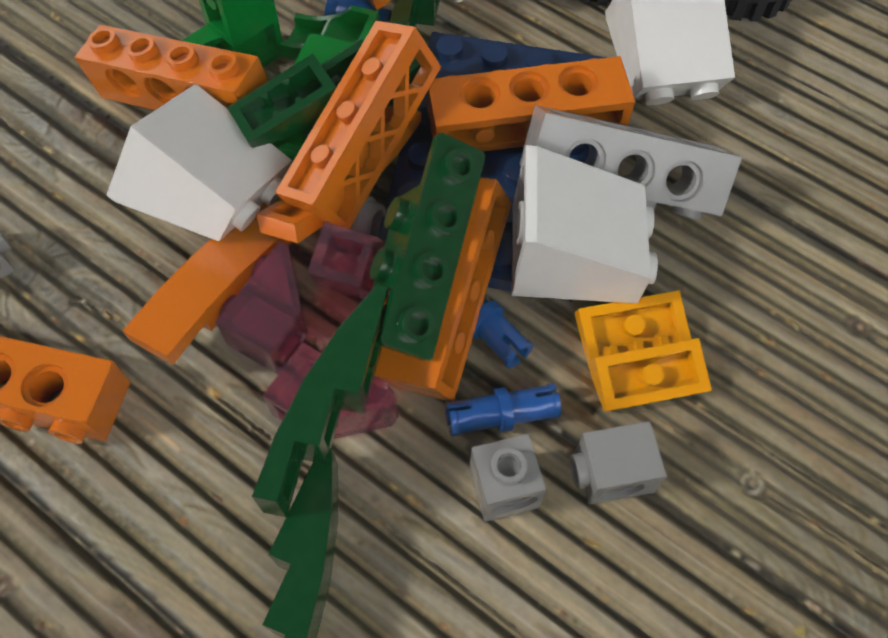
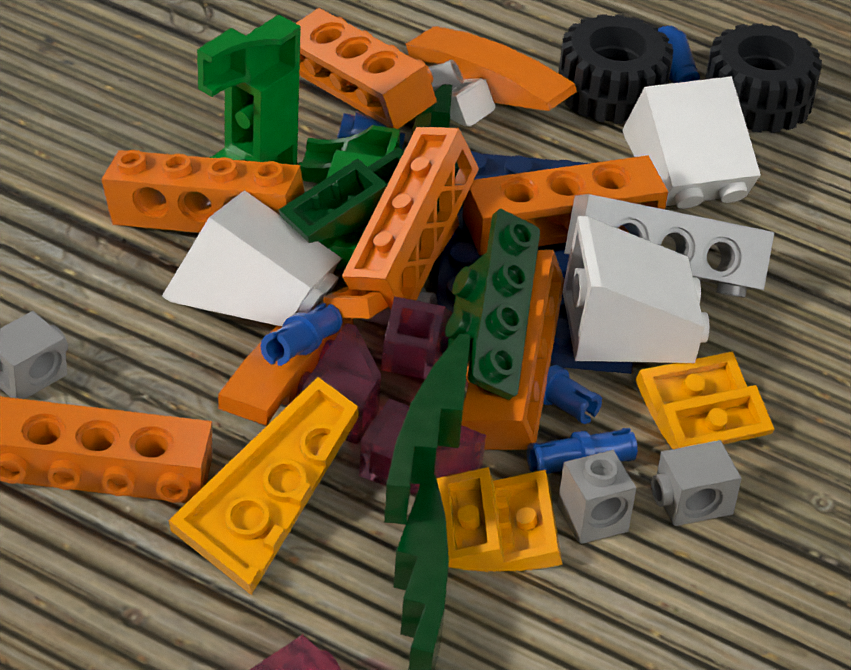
camera: 10 degrees left, 20 degrees down
none -> light orange wing [168,377,359,595]
none -> blue pin [260,303,342,366]
none -> light orange slope [437,467,563,572]

